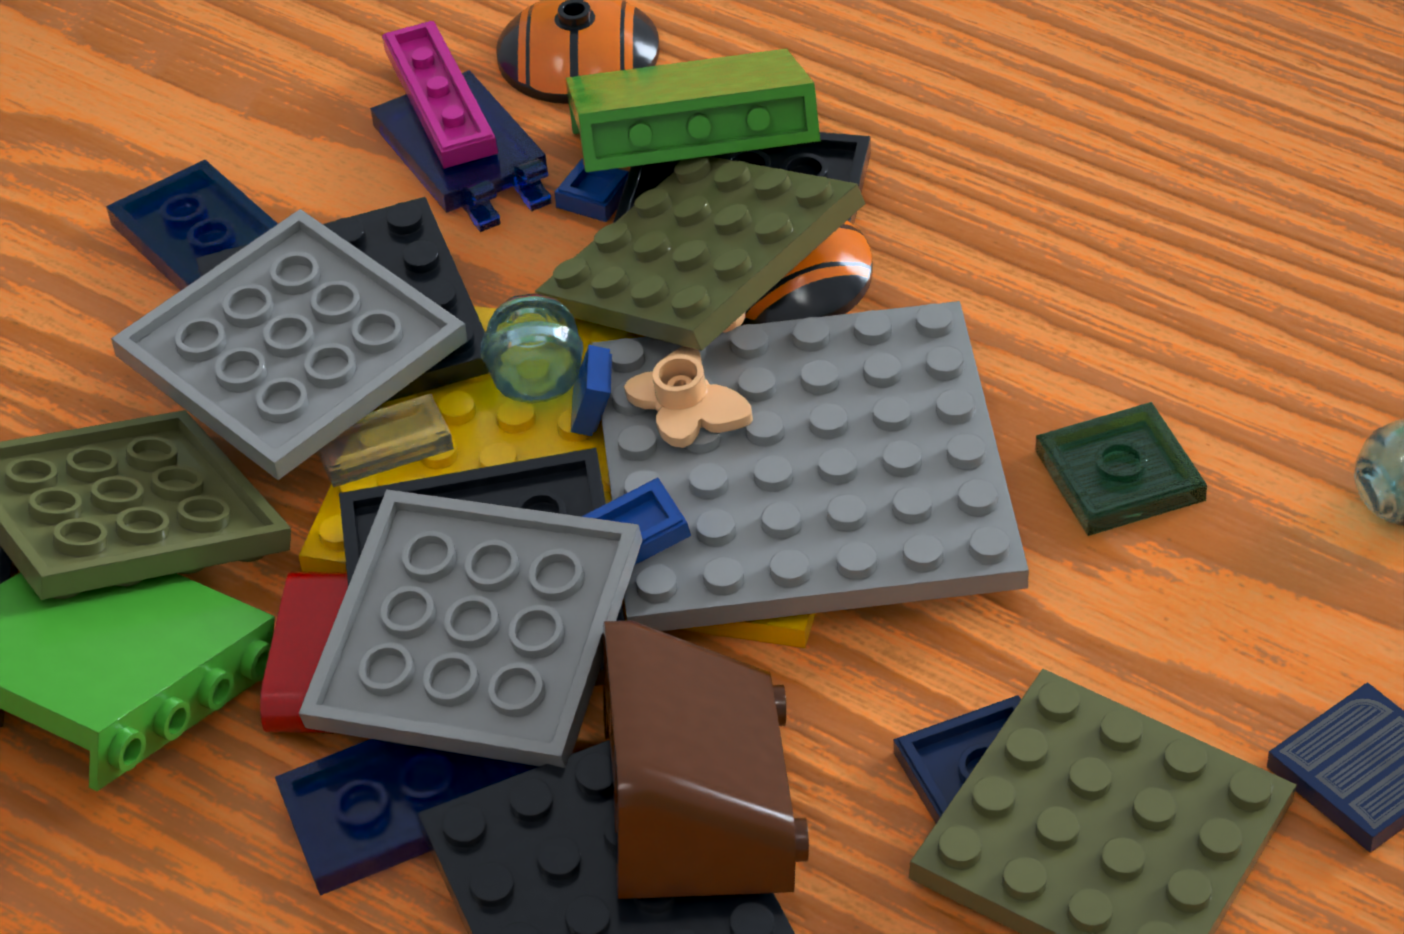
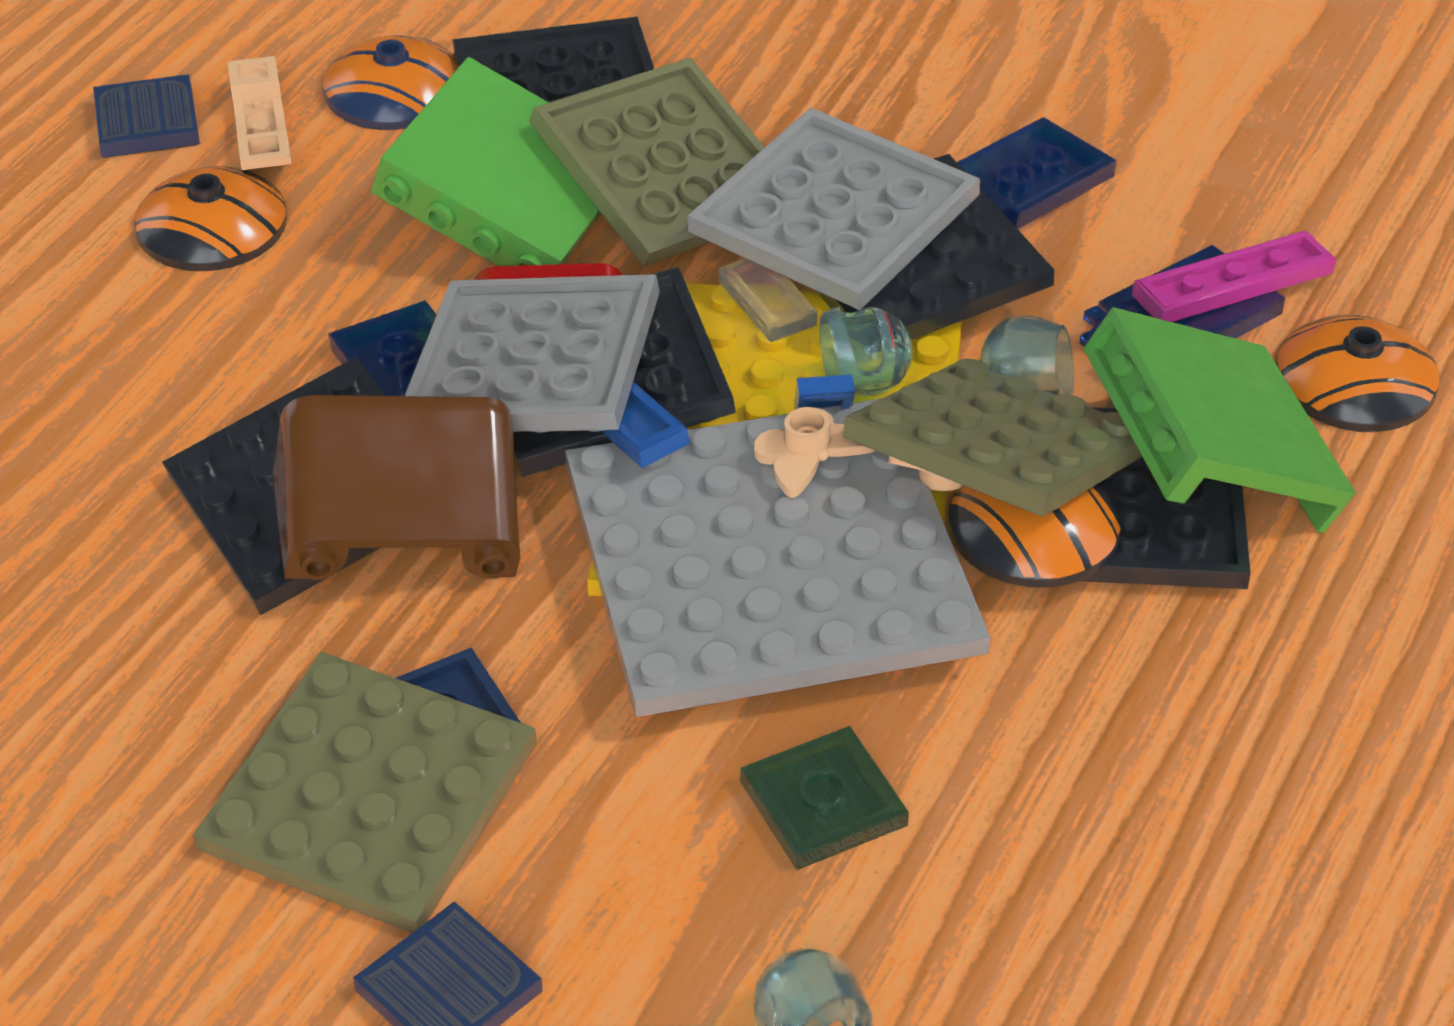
camera: 80 degrees right, 0 degrees up
none -> clear light blue helmet [980,315,1074,395]

